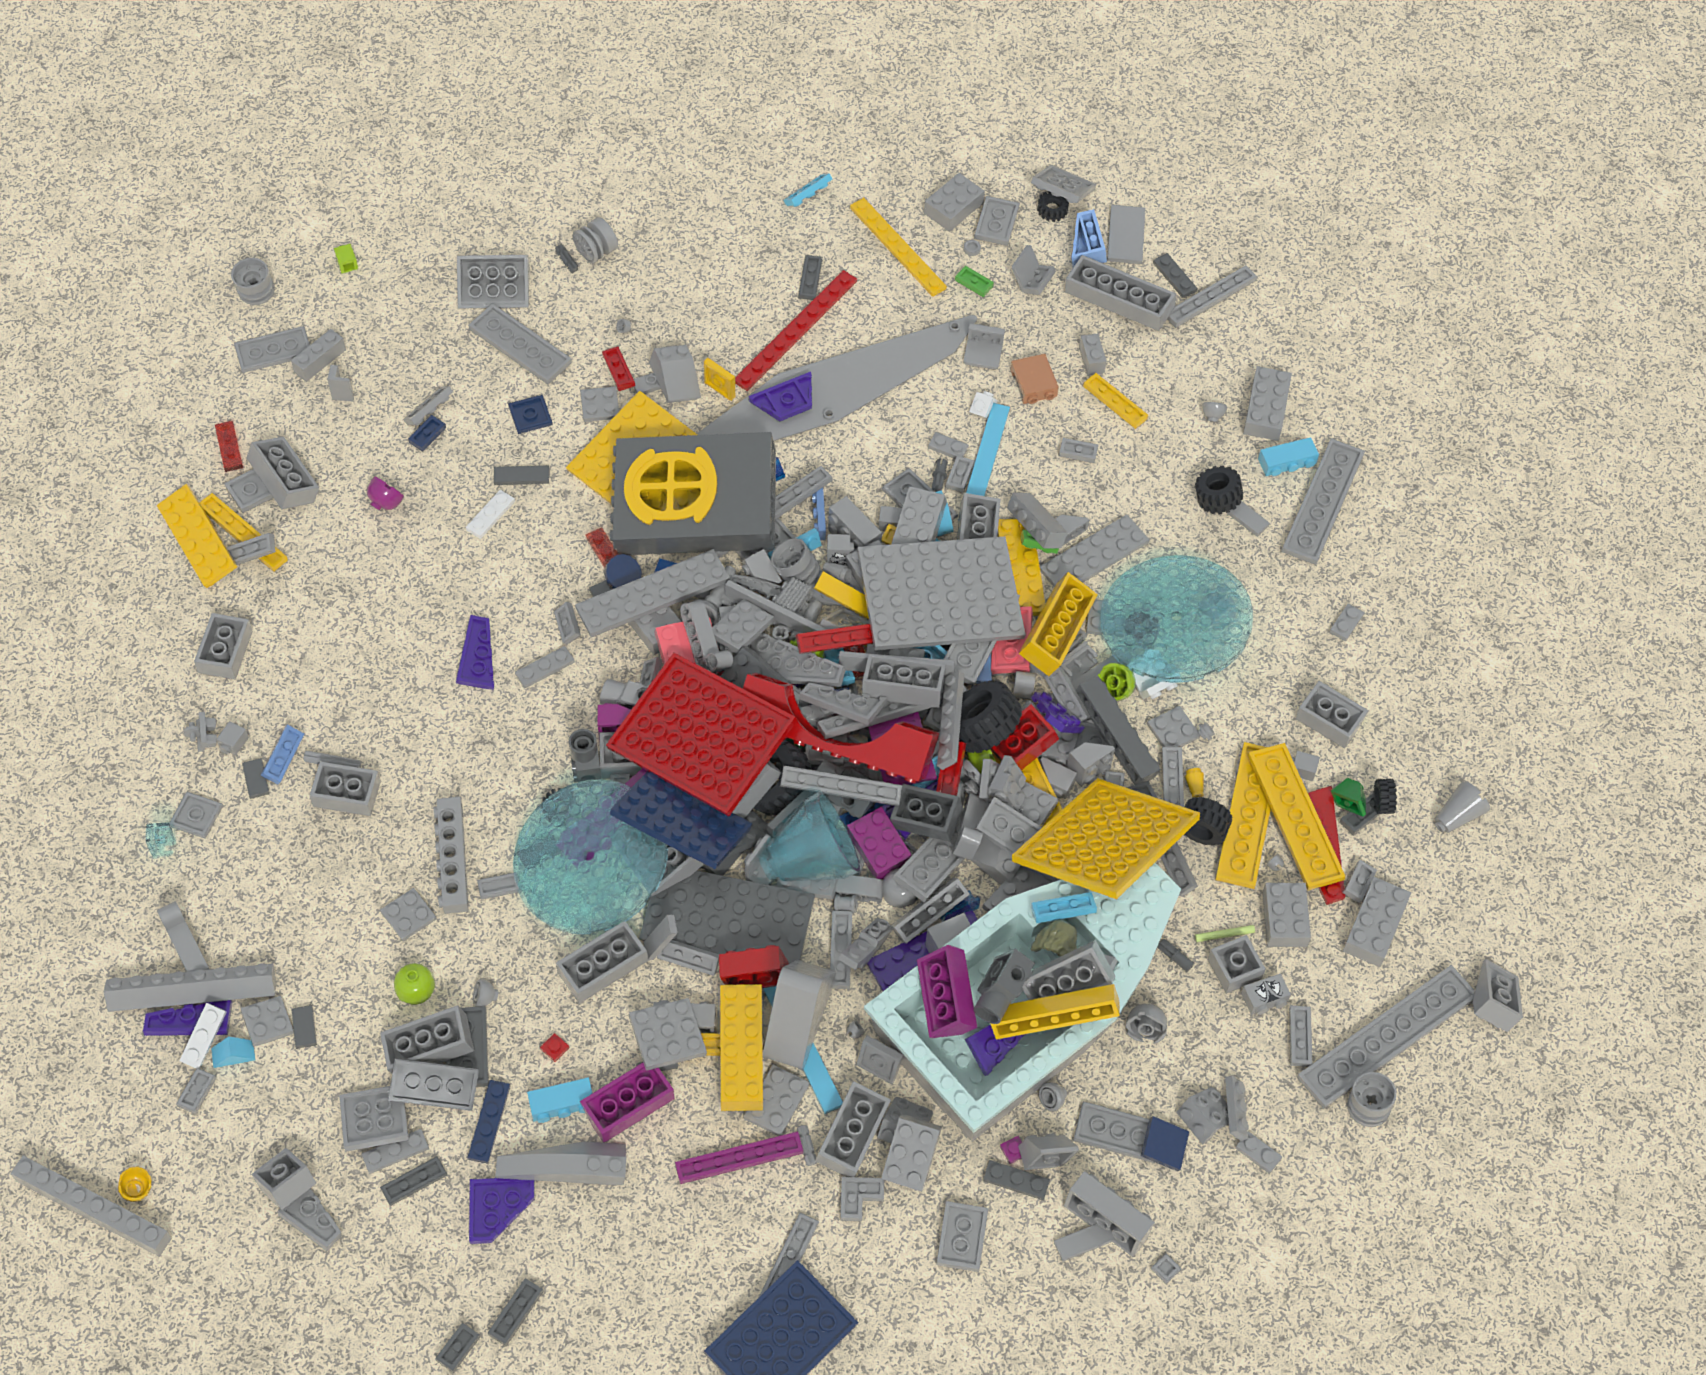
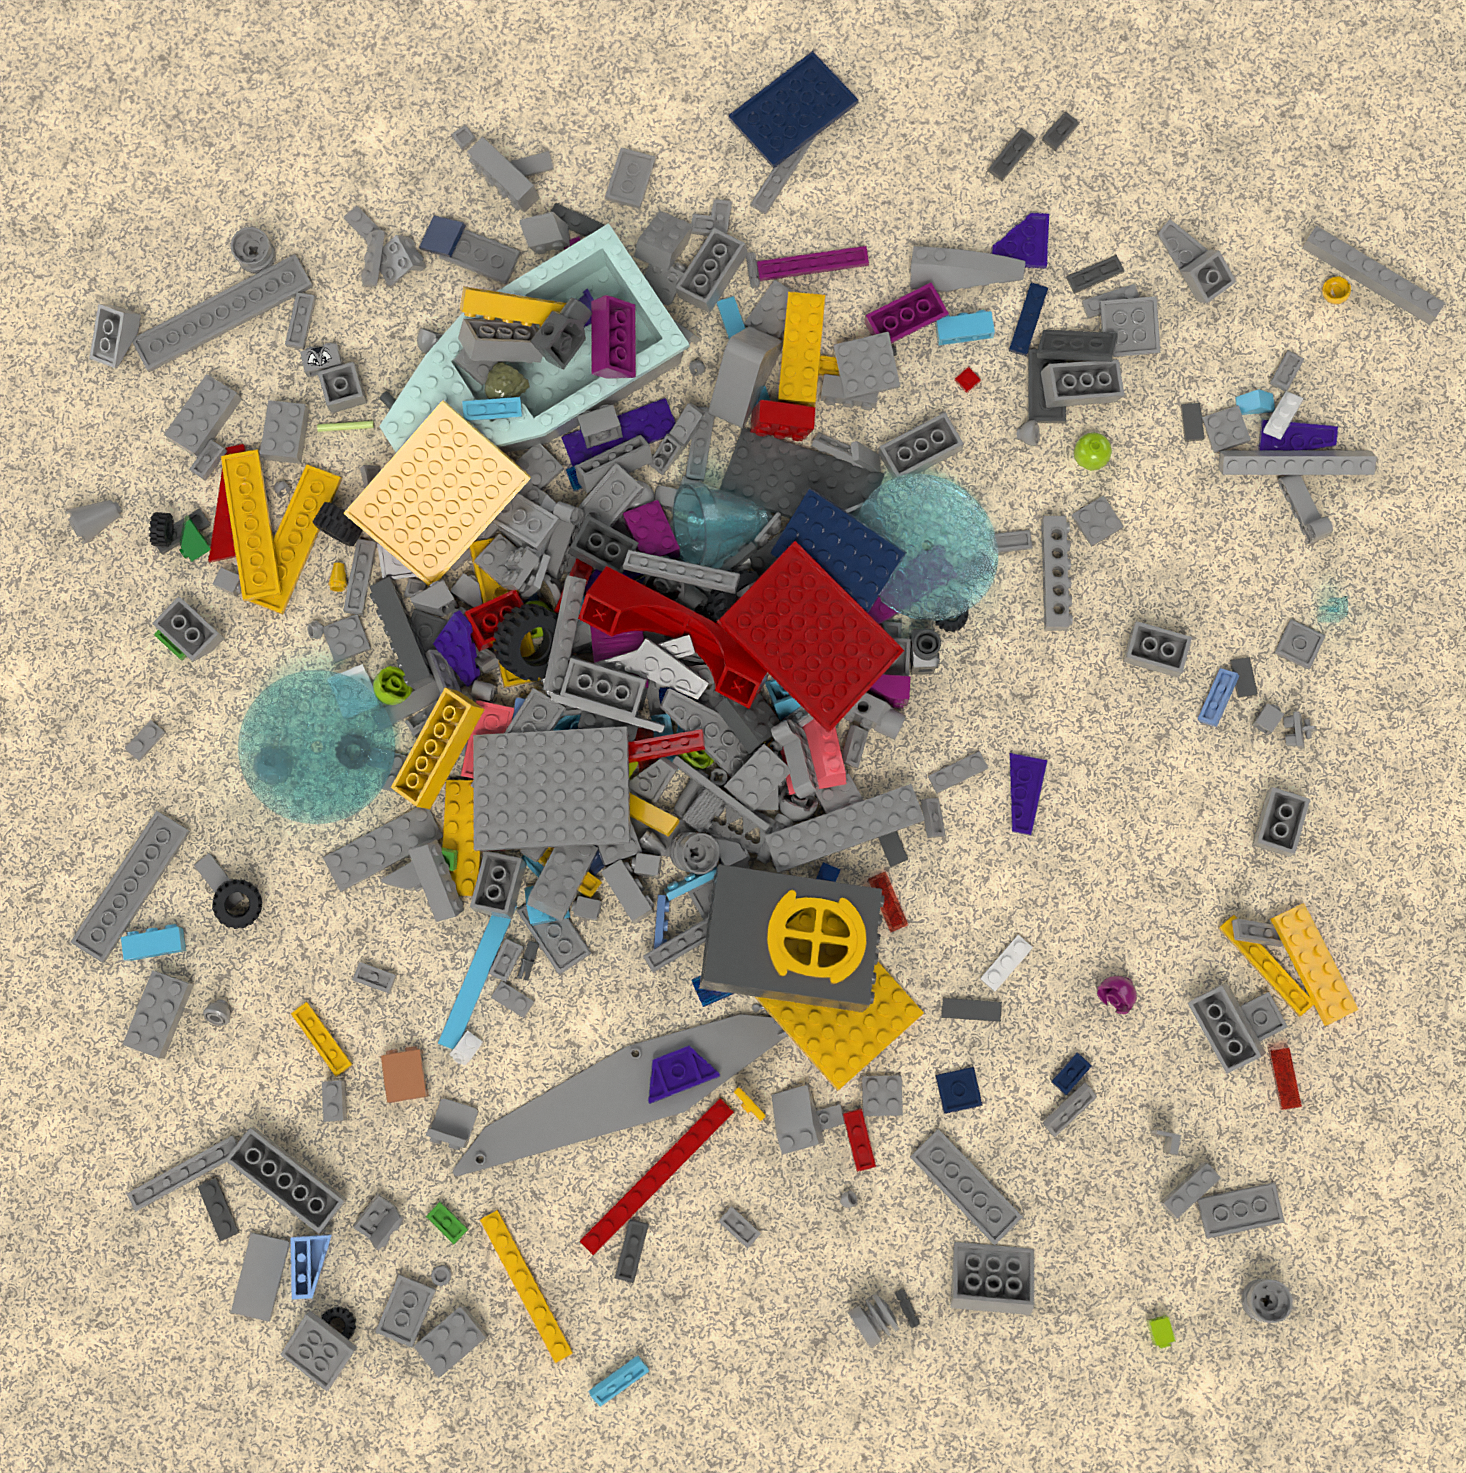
camera: 165 degrees left, 20 degrees up
light grey axle [303,751,361,768] -> none
dark blue tile [604,554,642,589] -> none
none -> light grey plate [718,1206,761,1249]

